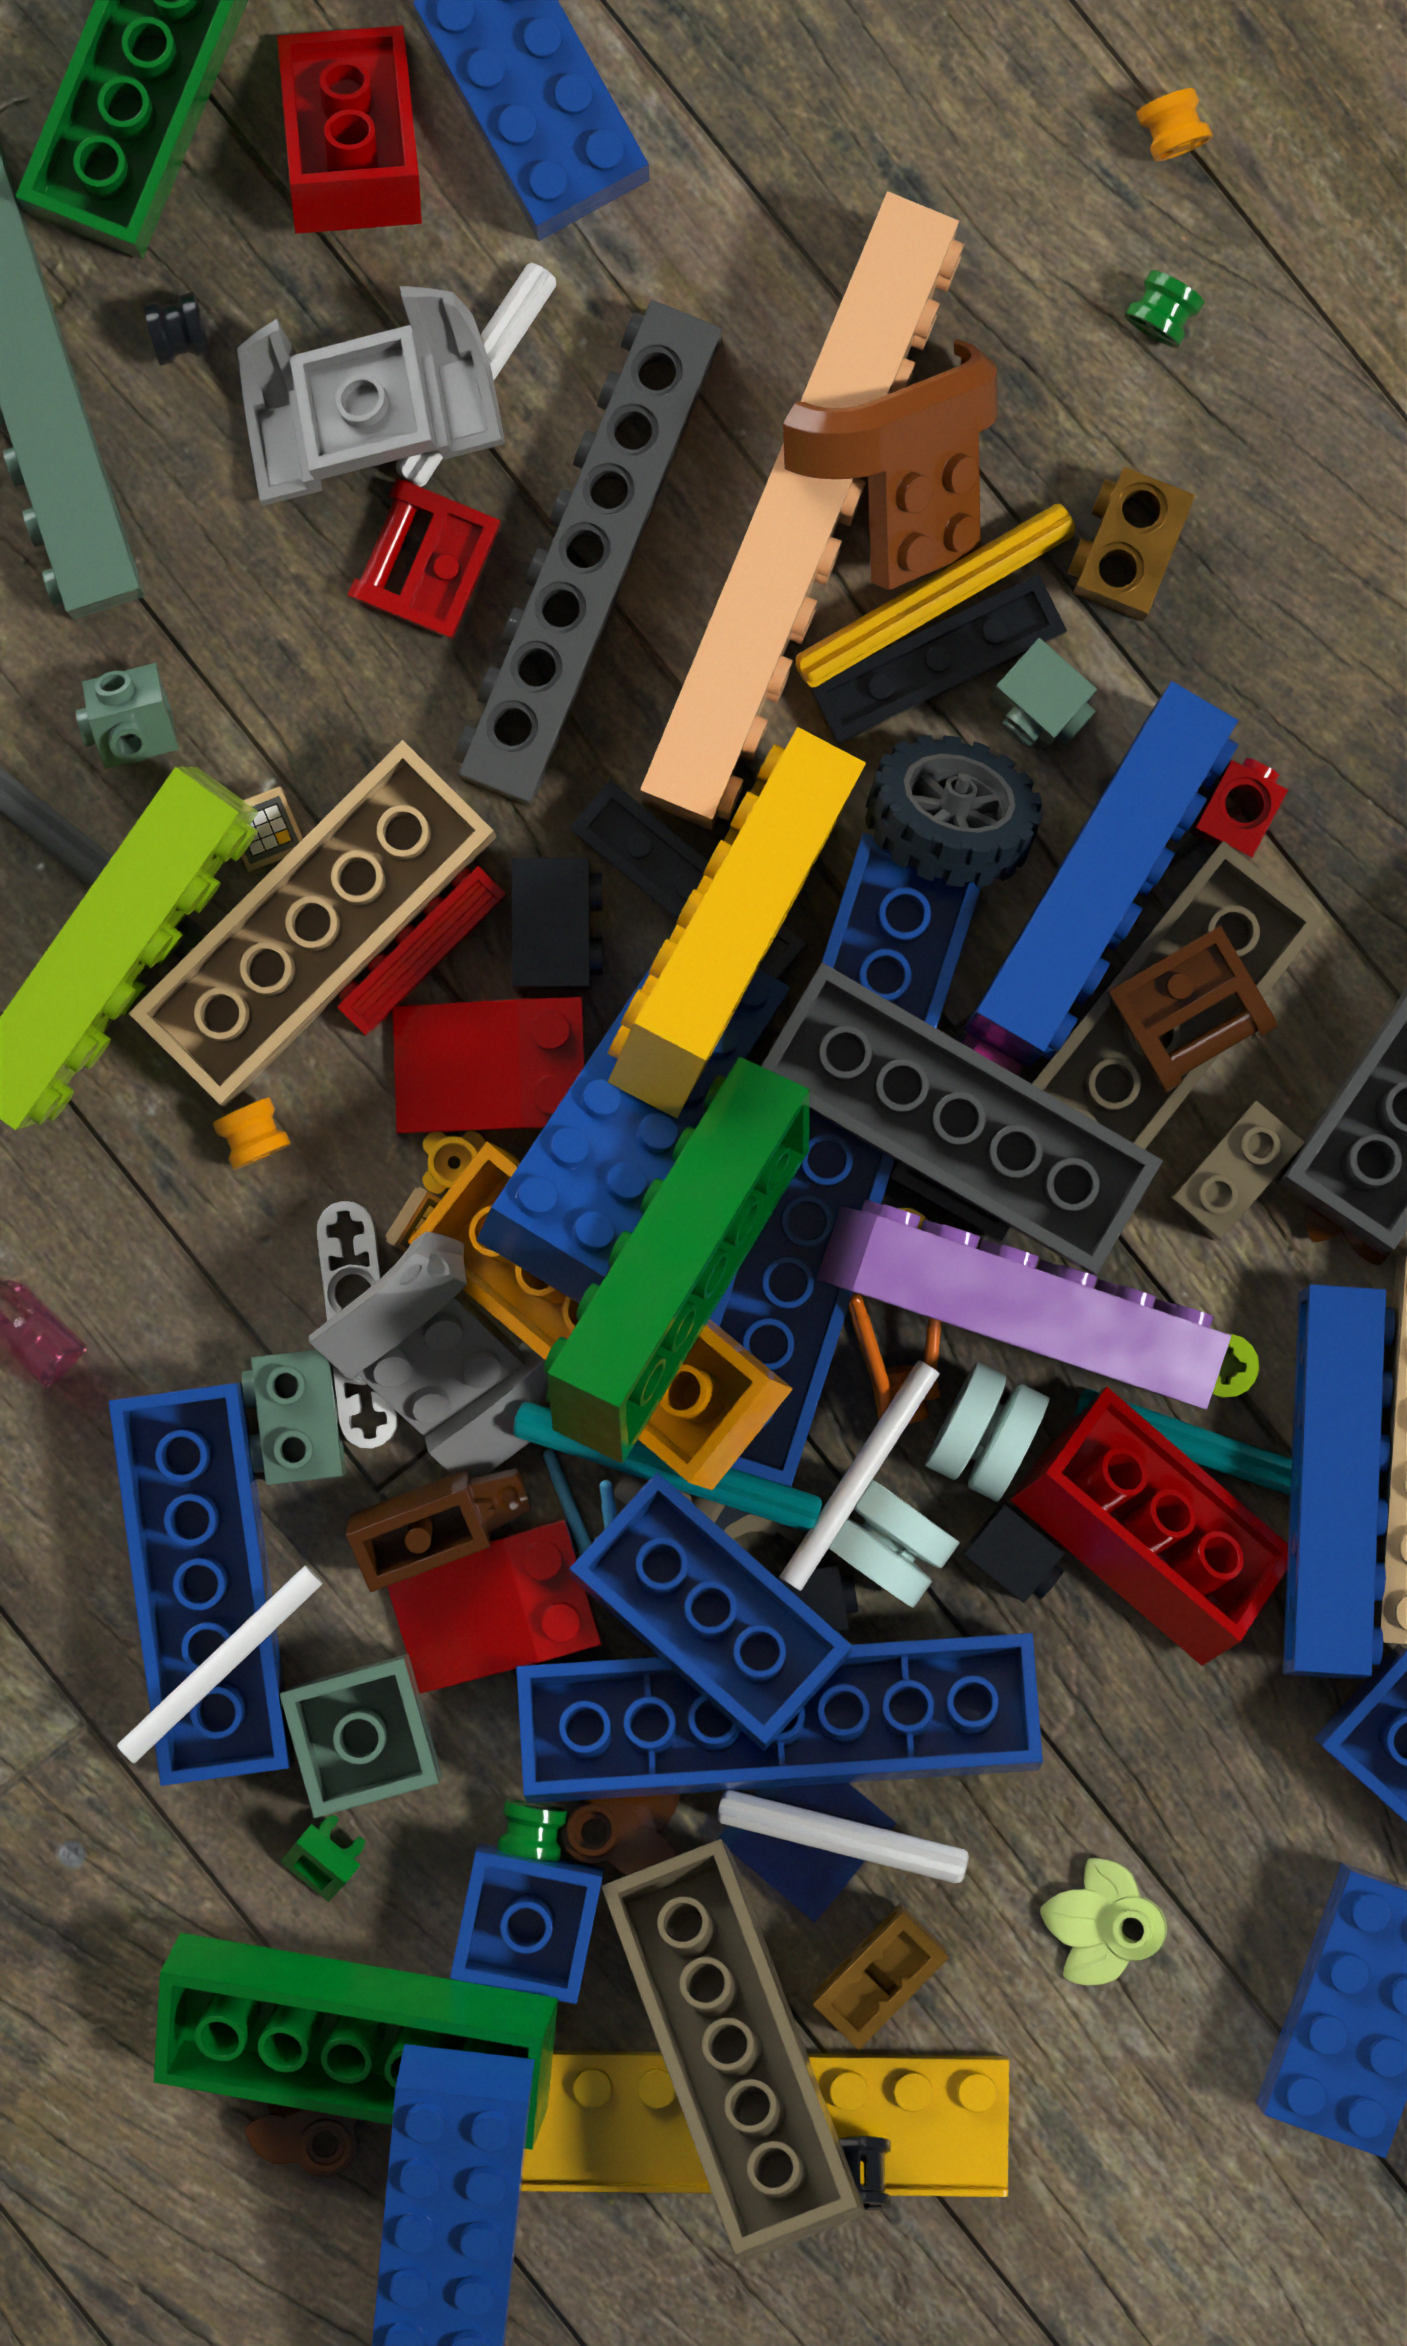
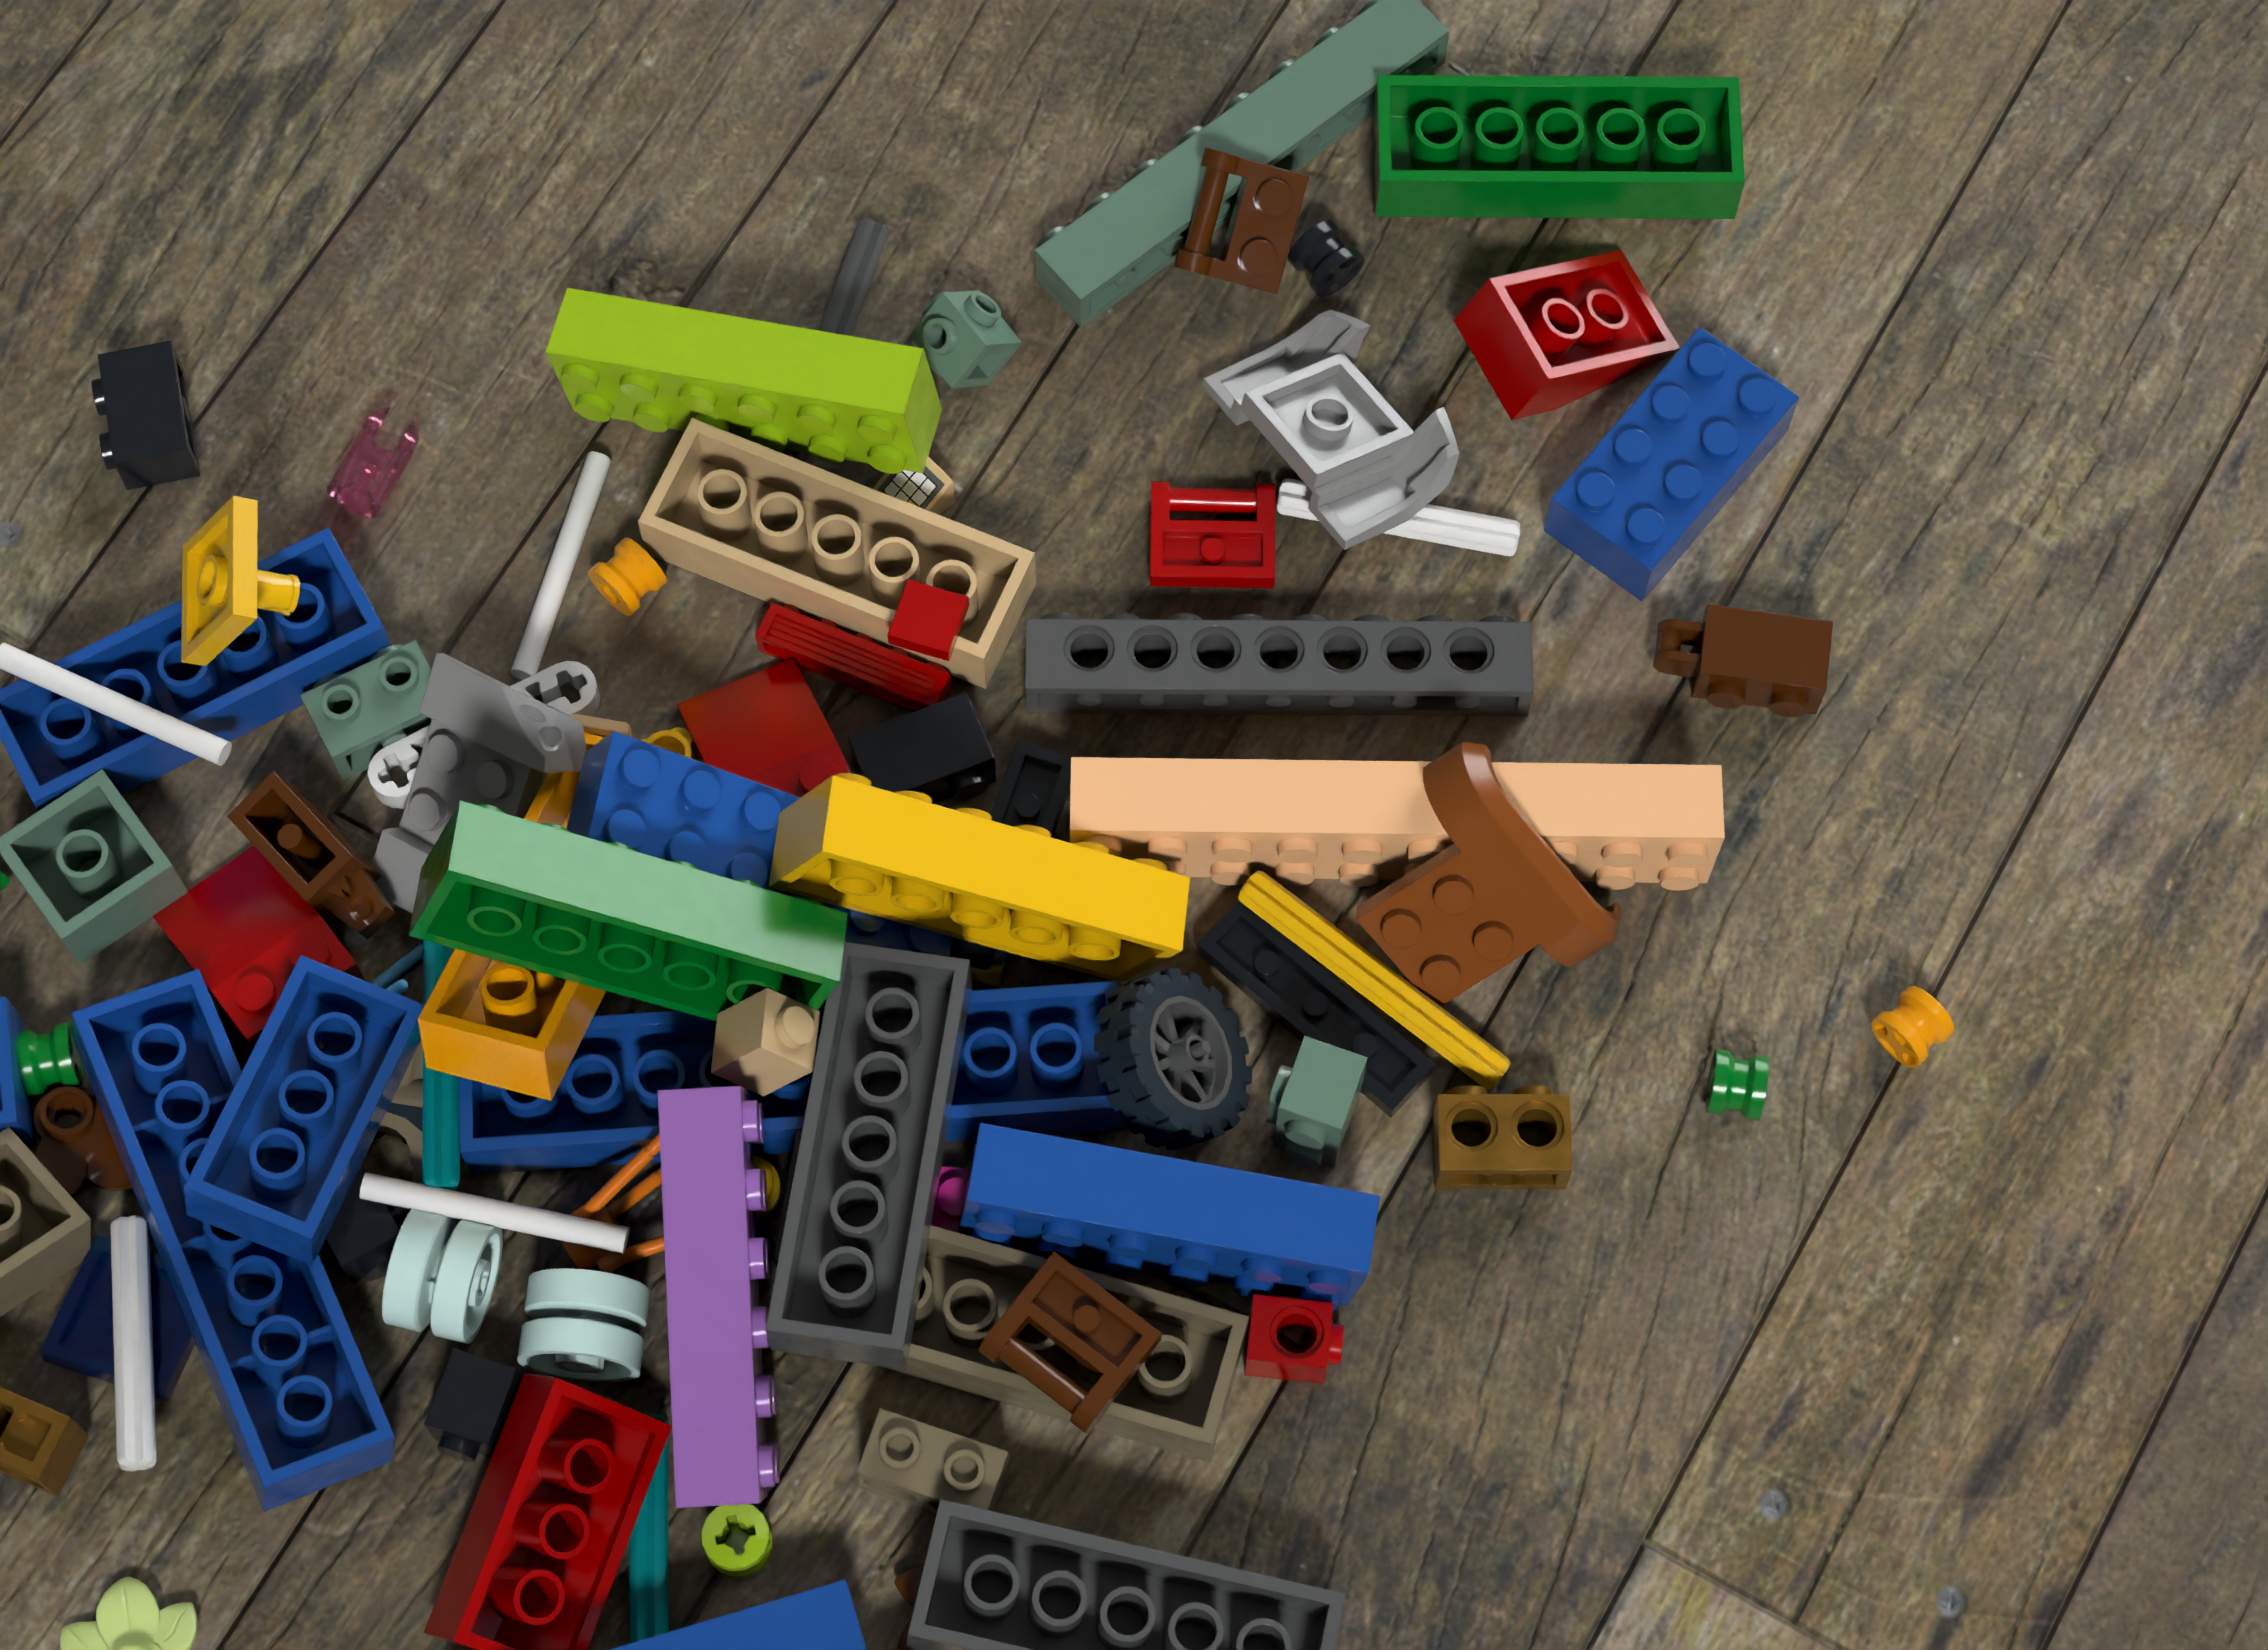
camera: 70 degrees right, 20 degrees down
none -> yellow tile [181,496,300,666]
none -> white bar [510,451,611,680]
none -> tan brick [711,988,820,1096]
none -> red tile [887,579,969,661]
none -> reddish brown plate [1173,147,1309,294]
none -> reddish brown brick [1653,604,1833,717]

